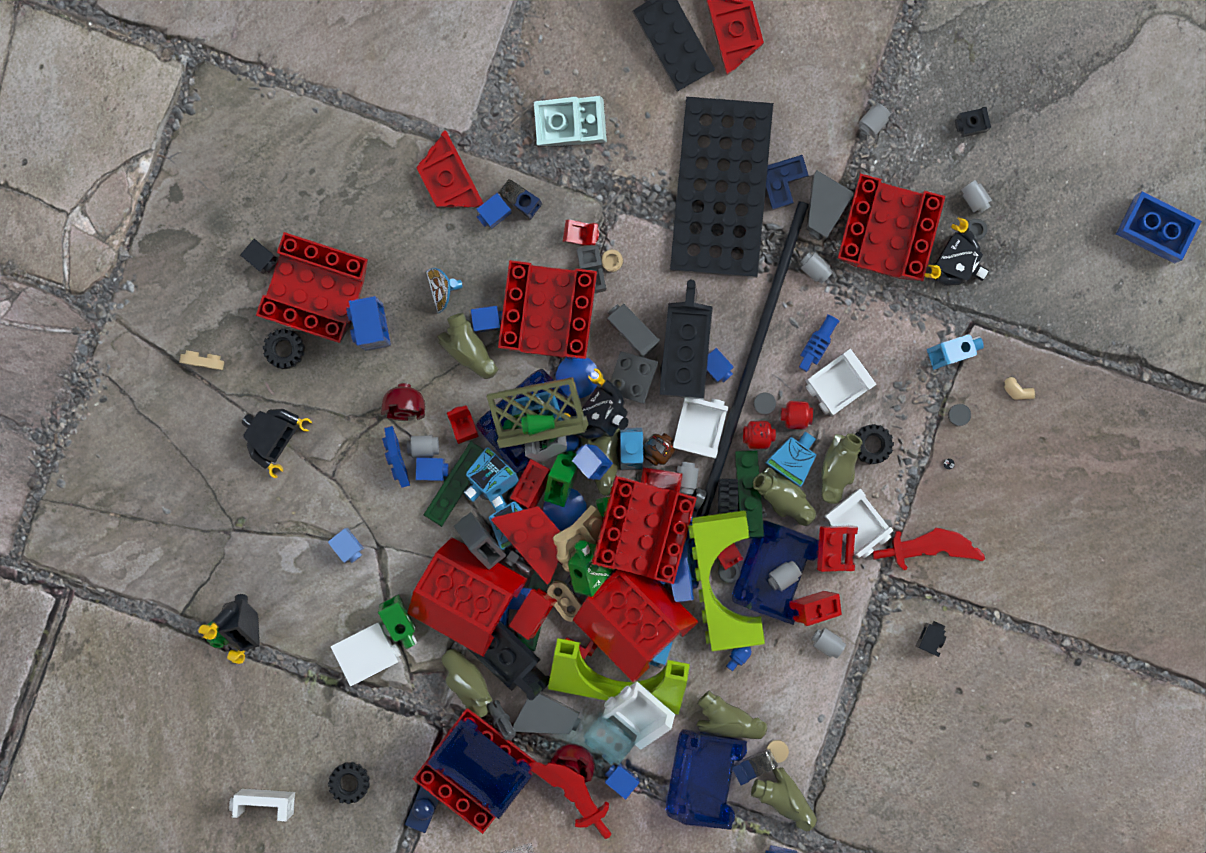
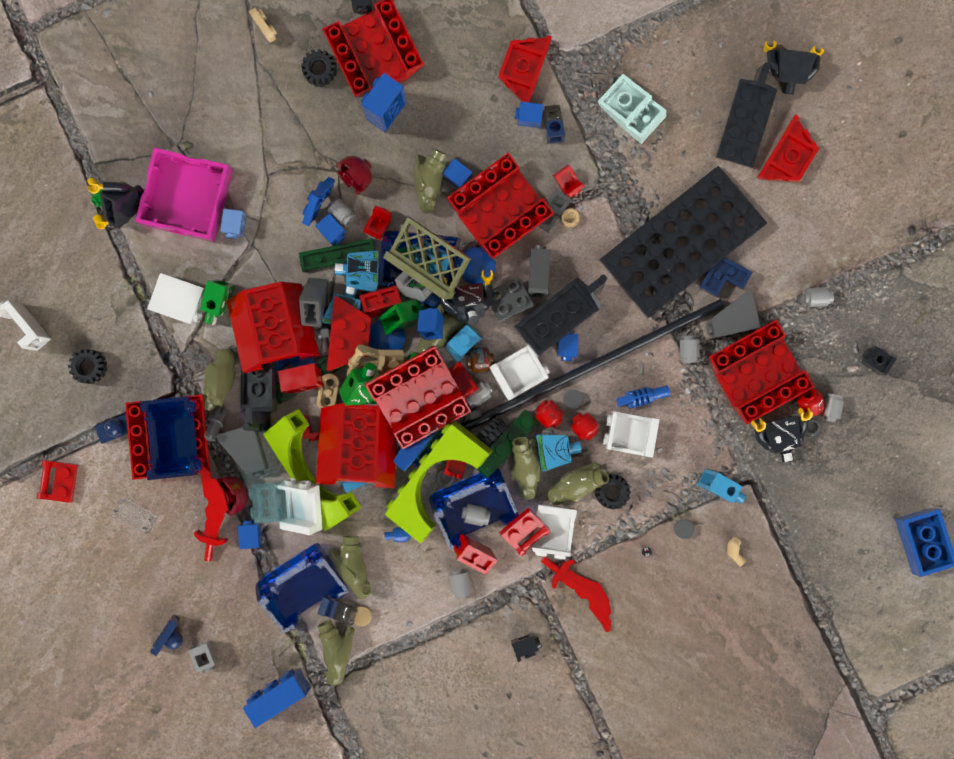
camera: 50 degrees right, 0 degrees up
black torso [242,409,312,478] -> none
shield [426,268,463,313] -> none
green cone [521,414,555,436] -> none
none -> dark pink tile [135,148,233,243]
none -> red head [797,388,825,417]

